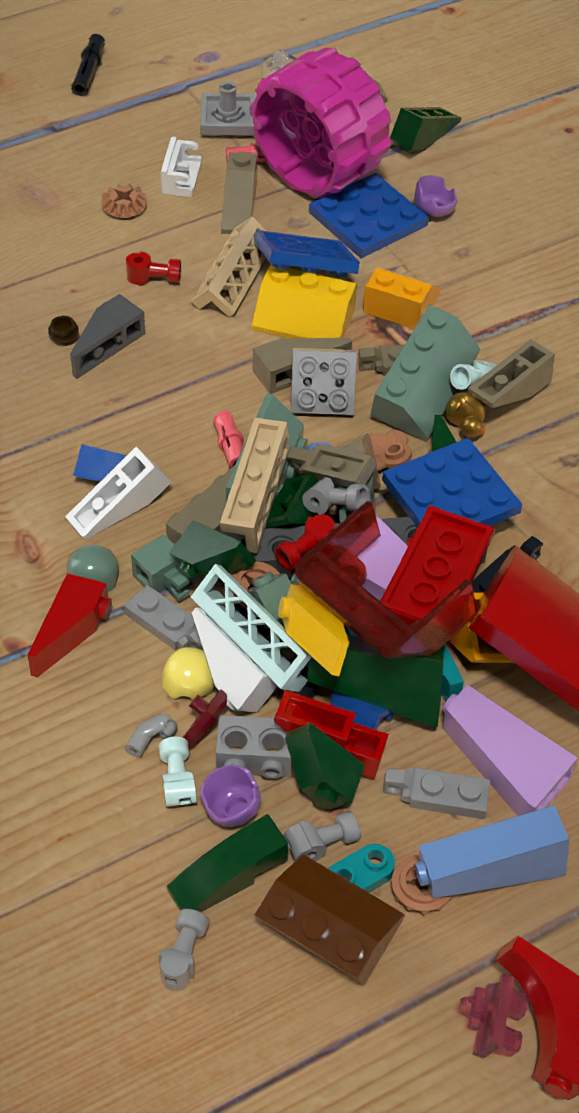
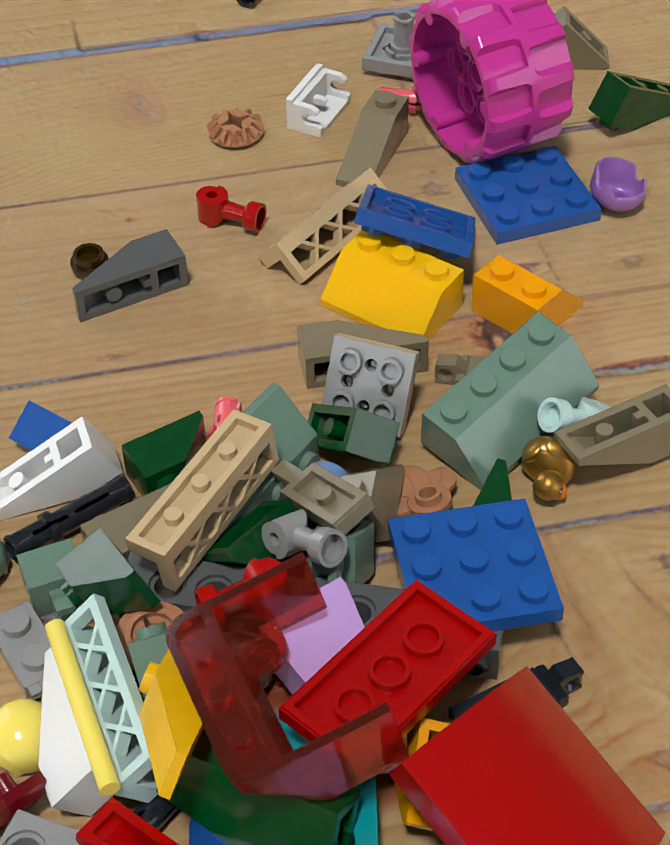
camera: 20 degrees right, 5 degrees down
none -> black pin [3,475,135,563]
none -> light yellow bar [45,619,121,796]
none -> dark green slope [121,411,206,496]
none -> dark green slope [308,403,400,465]

